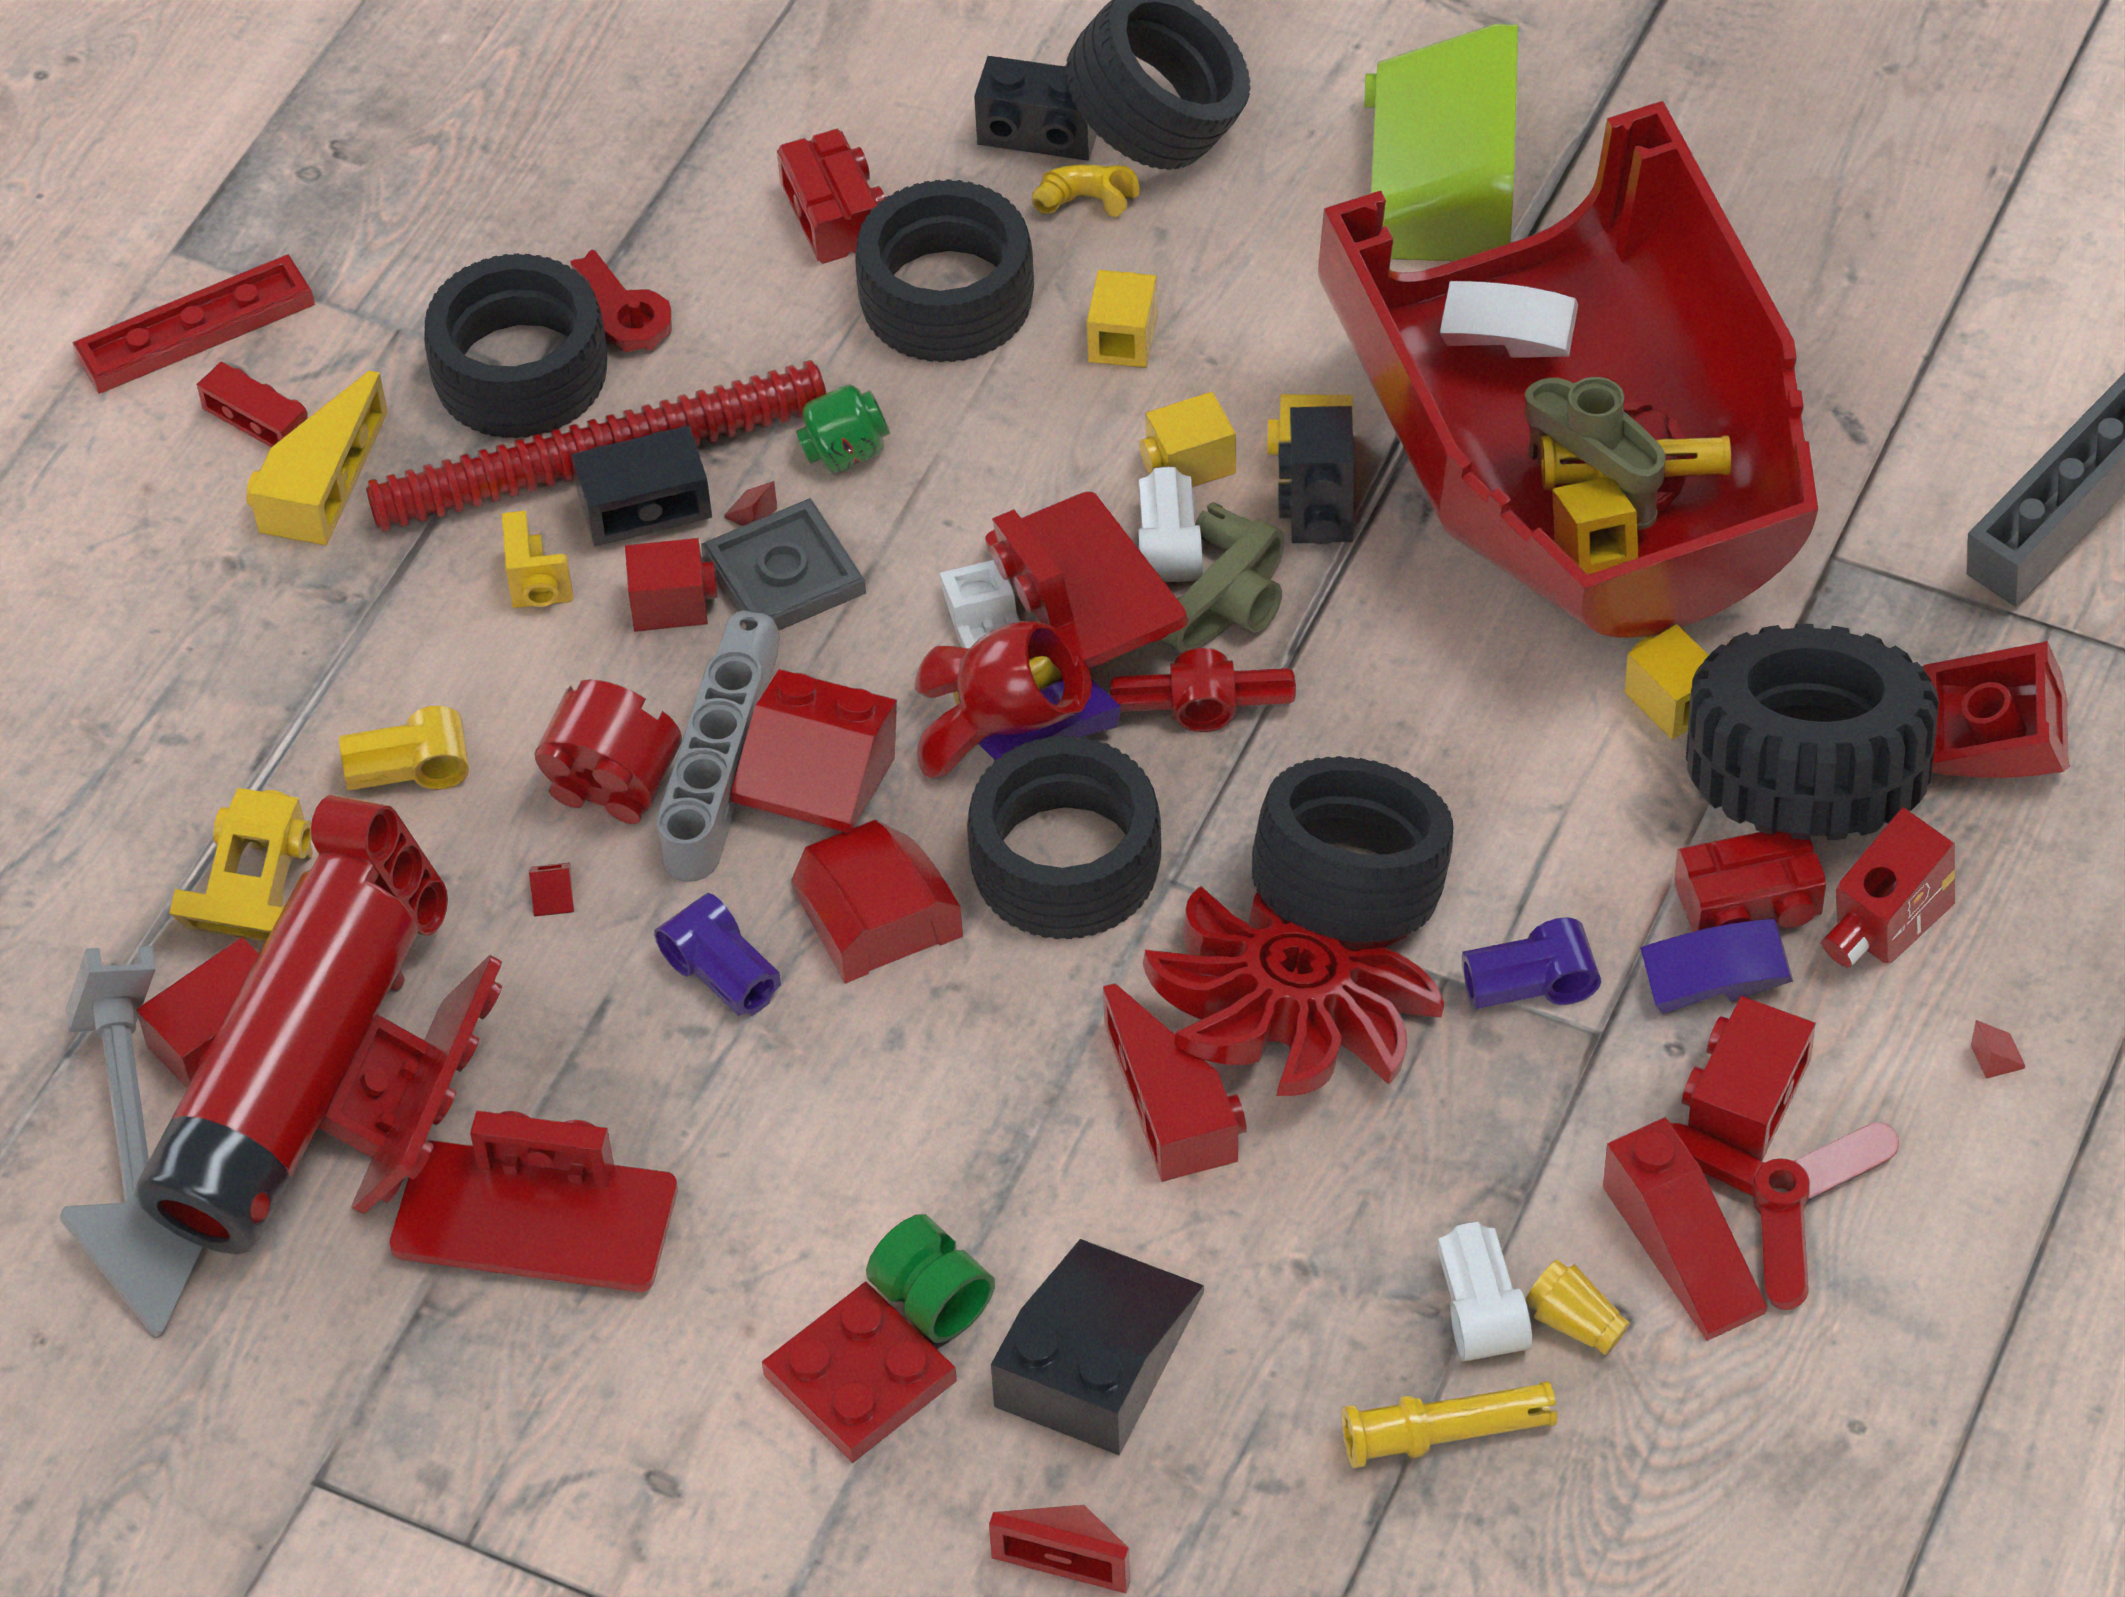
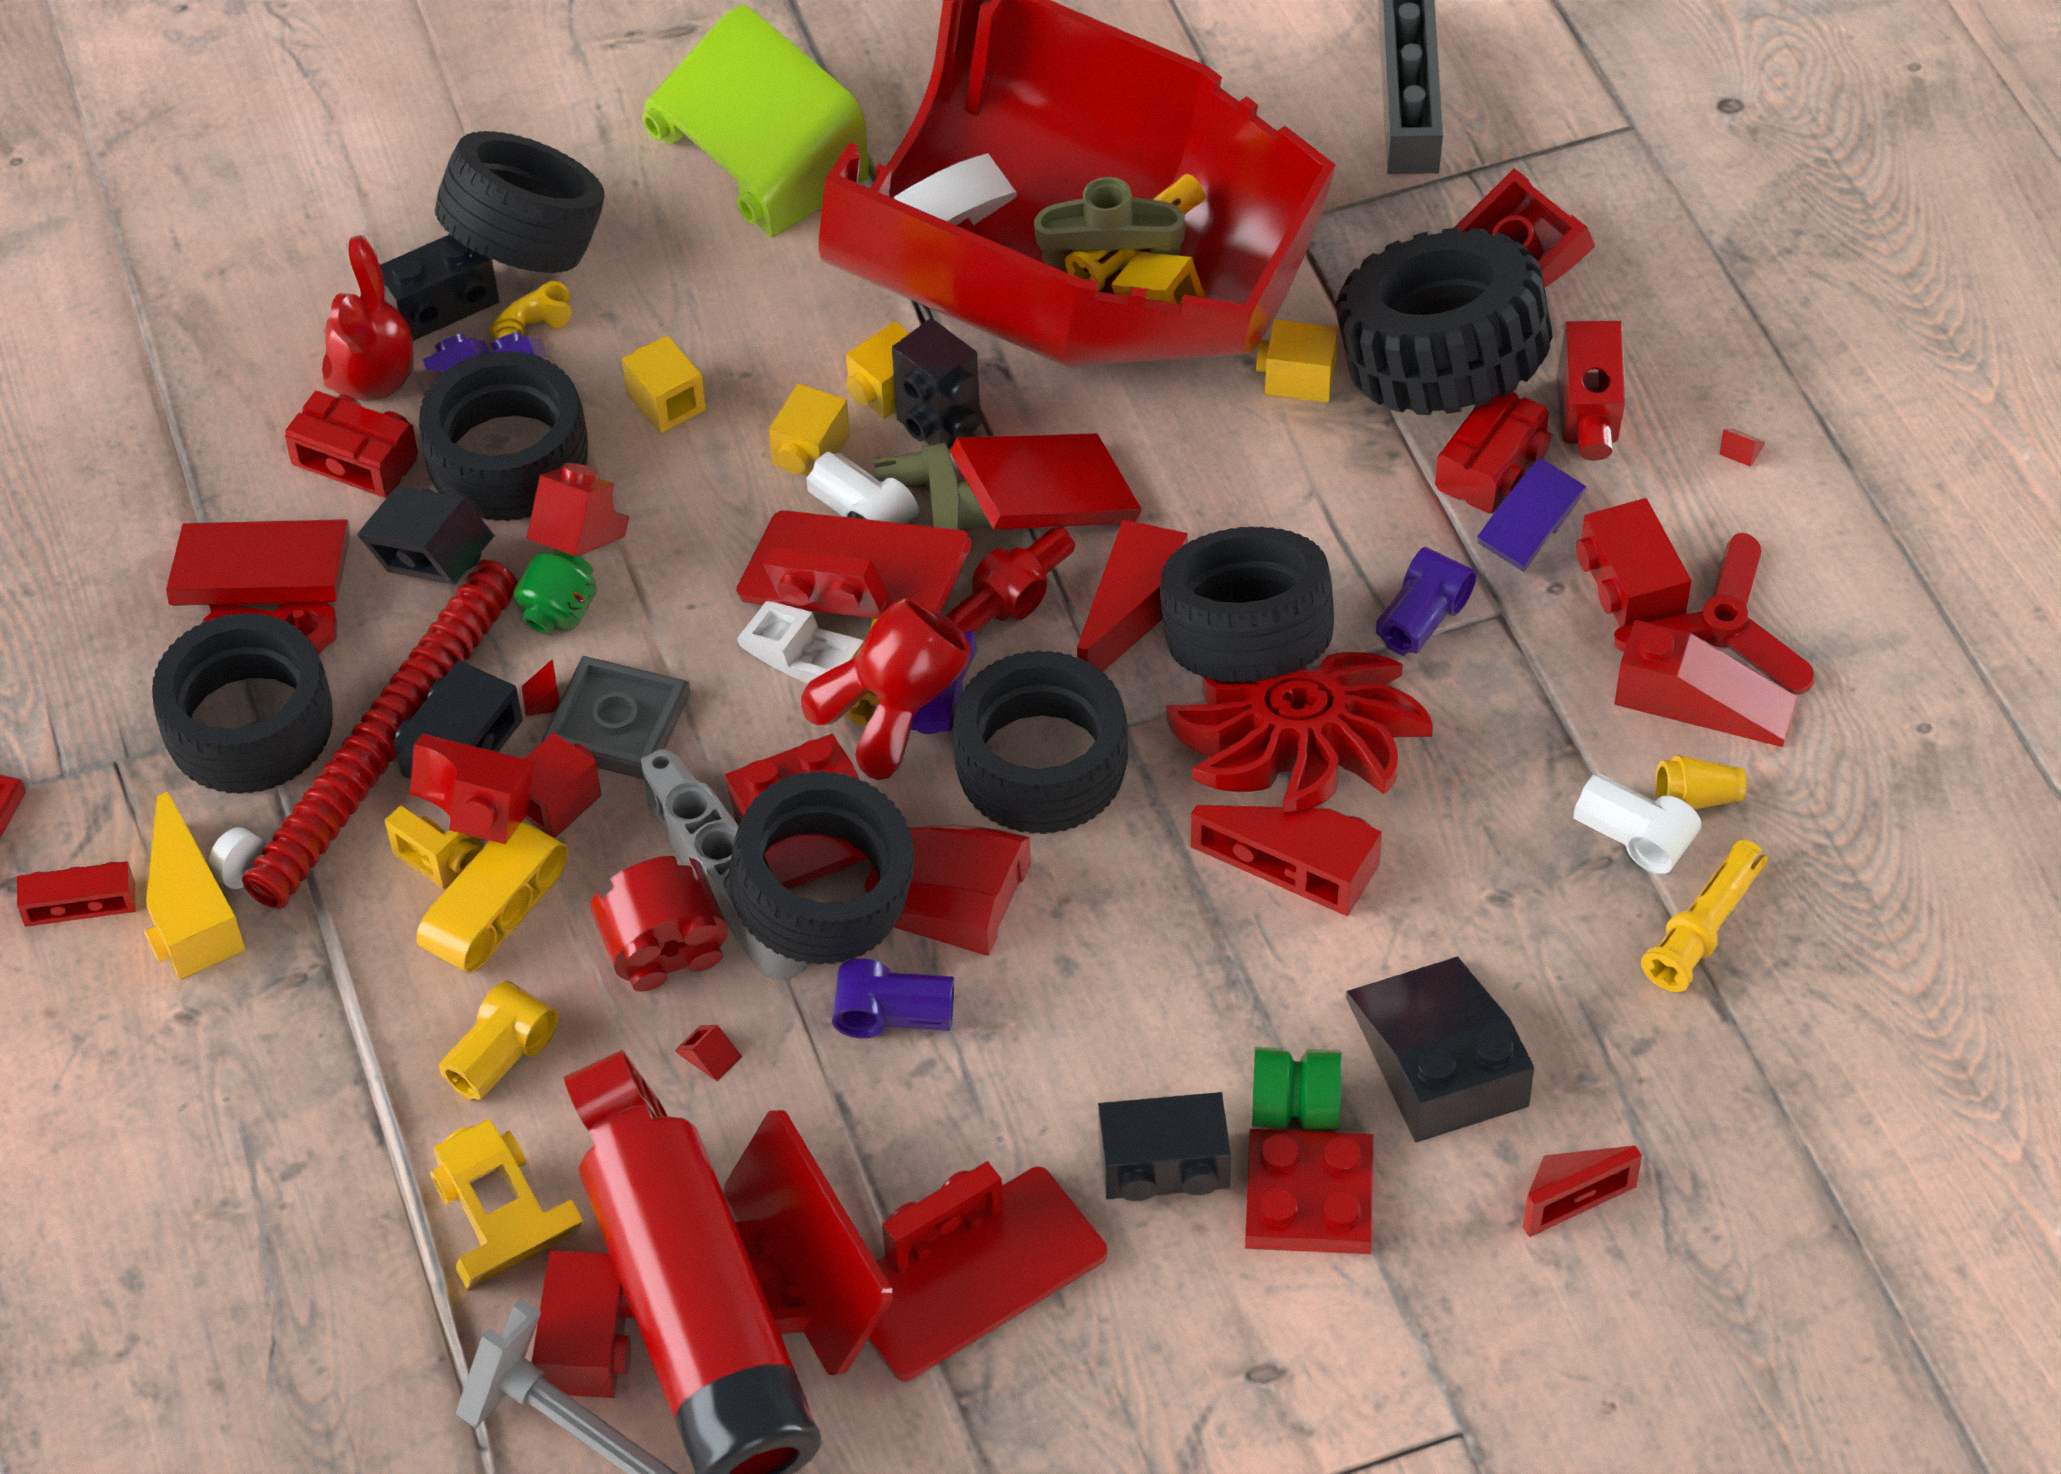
camera: 45 degrees left, 0 degrees up
none -> red tile [166,519,350,606]
none -> white tile [208,827,265,889]
none -> red piece [322,235,414,401]
none -> black brick [357,486,495,585]
none -> red arch [410,733,534,844]
none -> yellow beam [416,821,568,974]
none -> dark purple slope [422,331,549,372]
none -> red arch [526,463,630,556]
none -> black tyre [729,771,914,965]
none -> red tile [950,433,1142,530]
none -> red slope [1077,519,1188,673]
none -> black brick [1098,1092,1231,1201]

